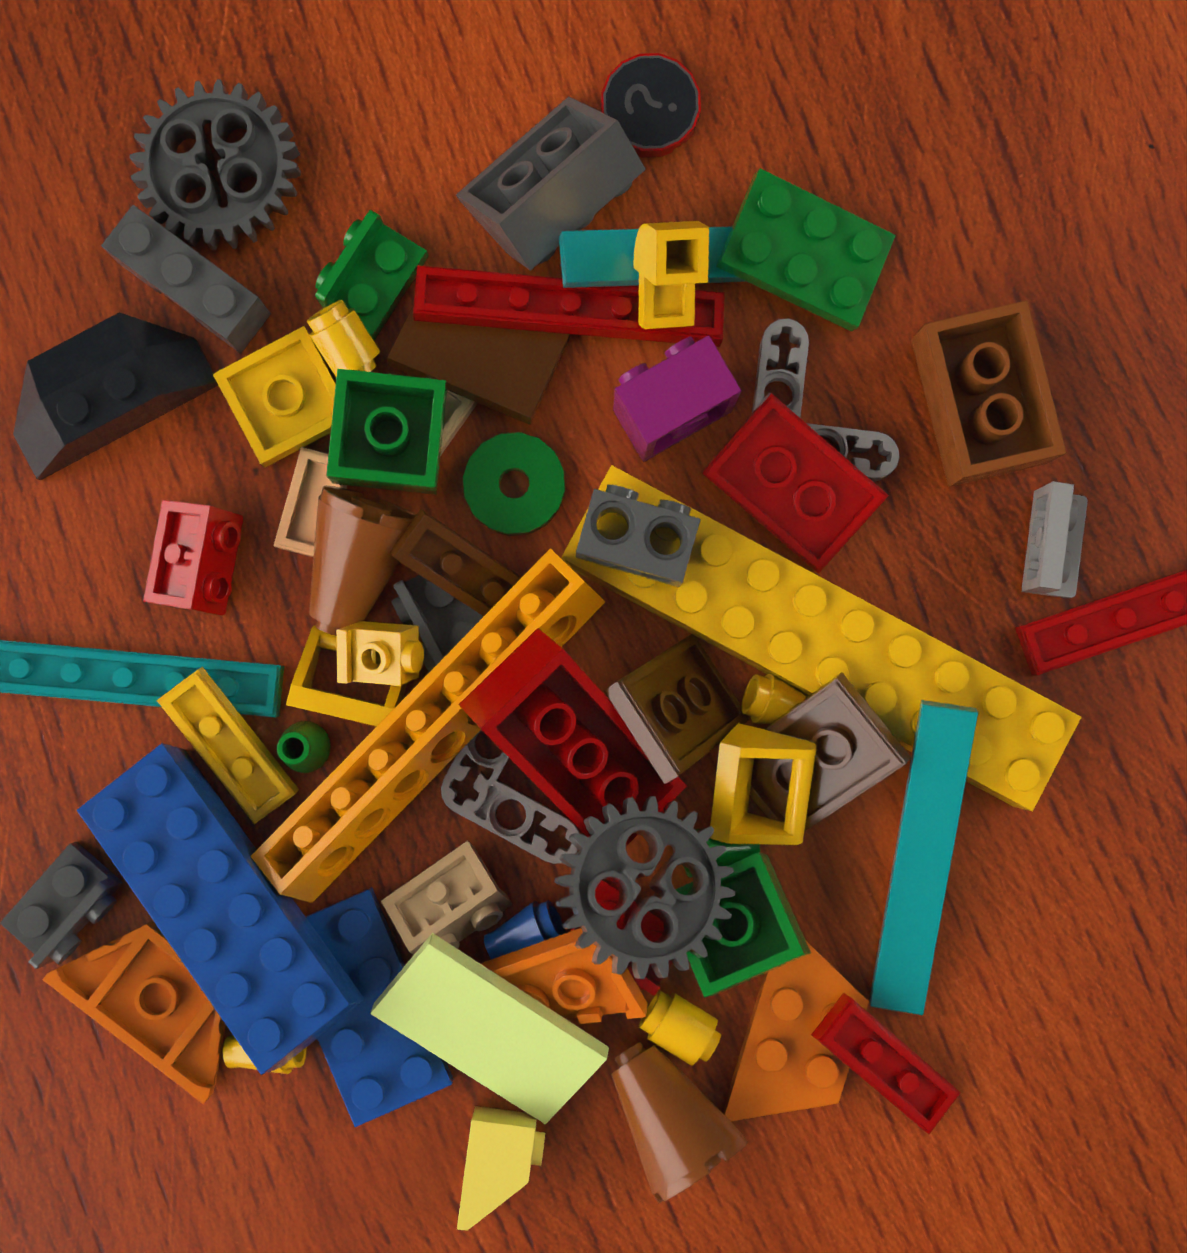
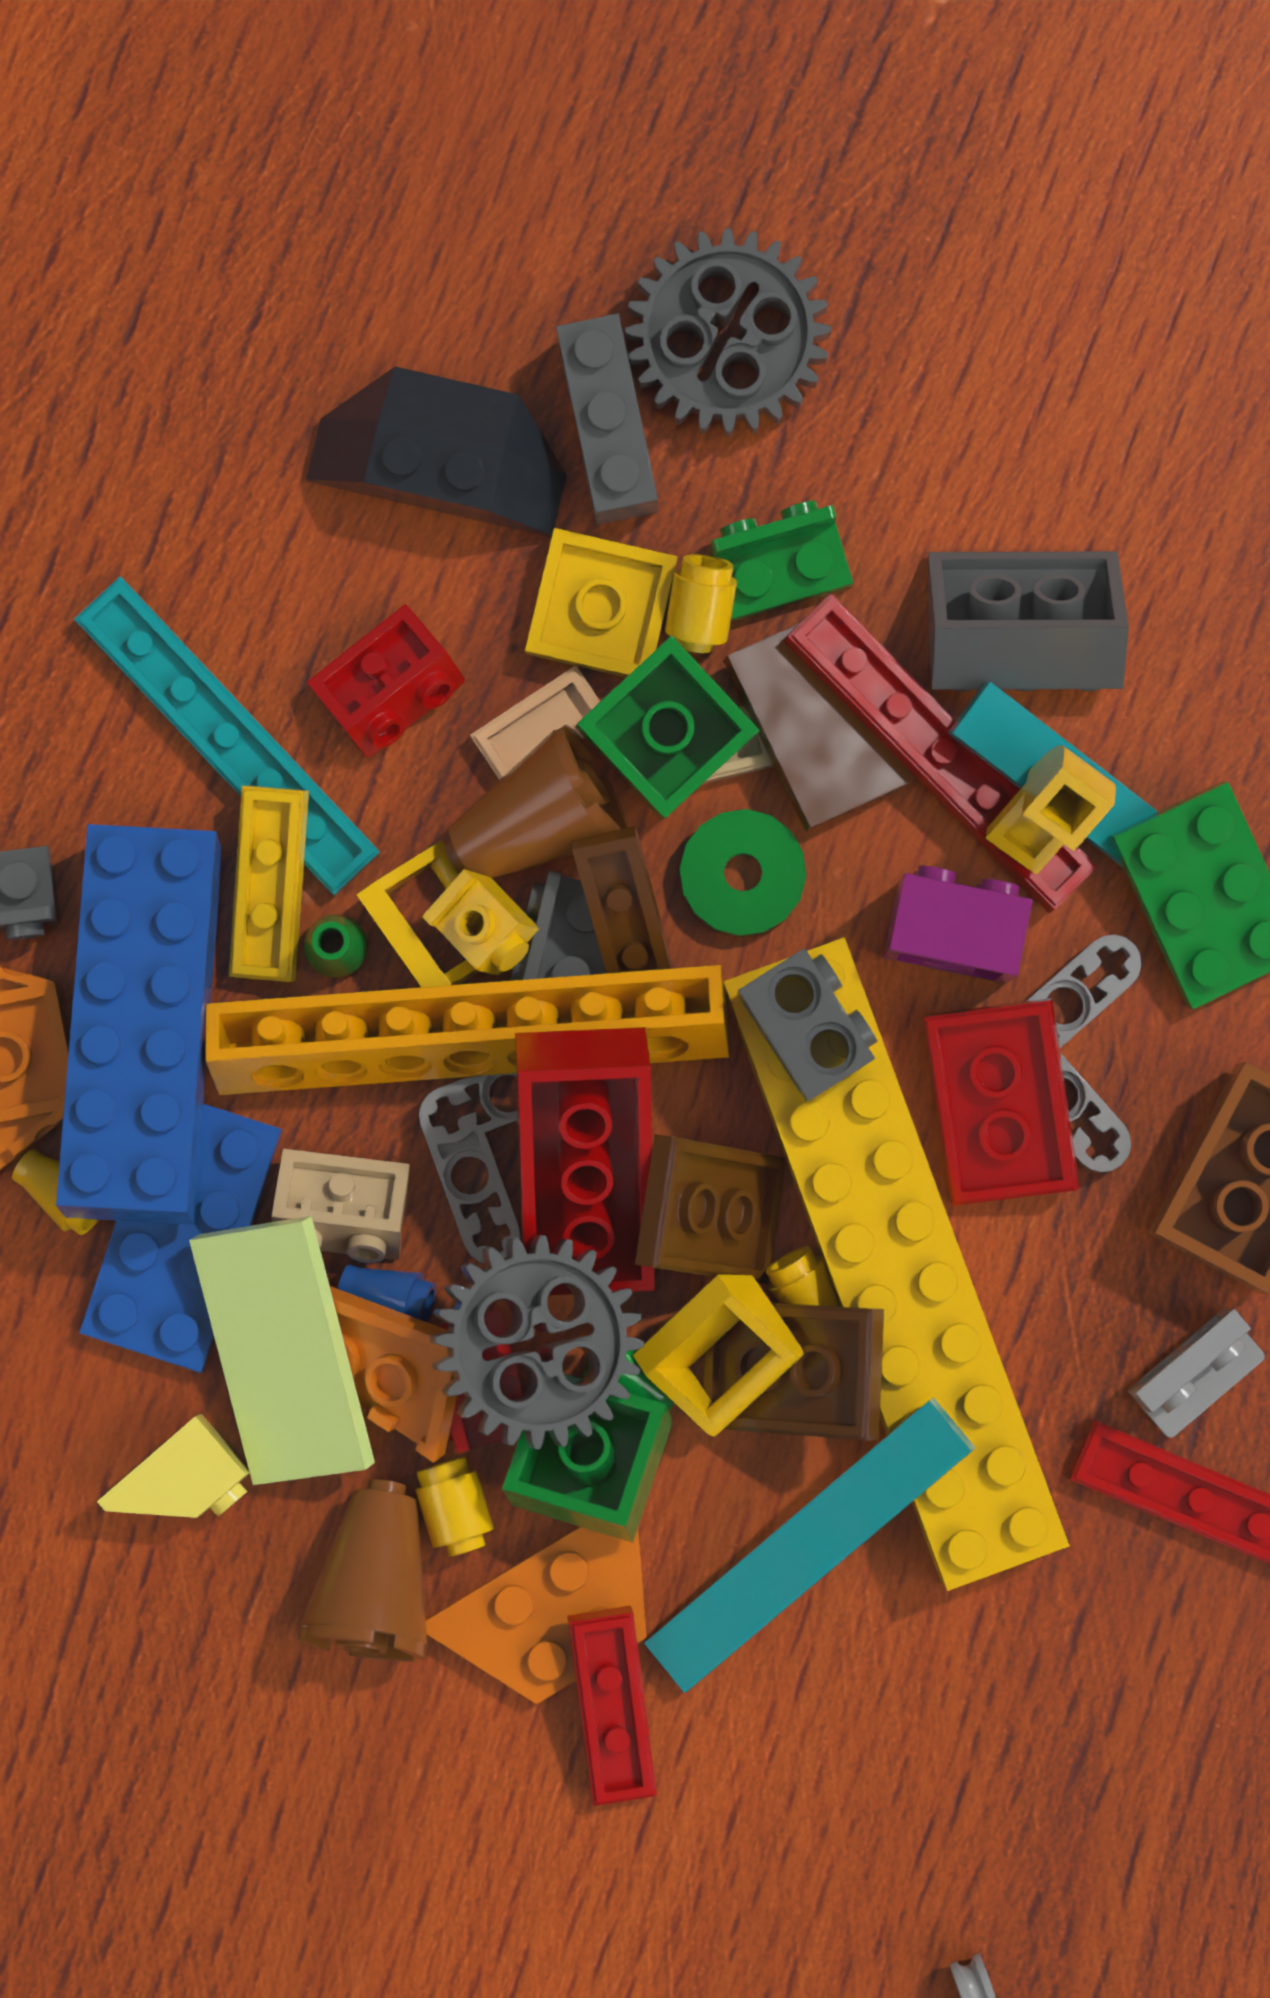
camera: 45 degrees right, 0 degrees up
black tile [601,53,701,158] -> none

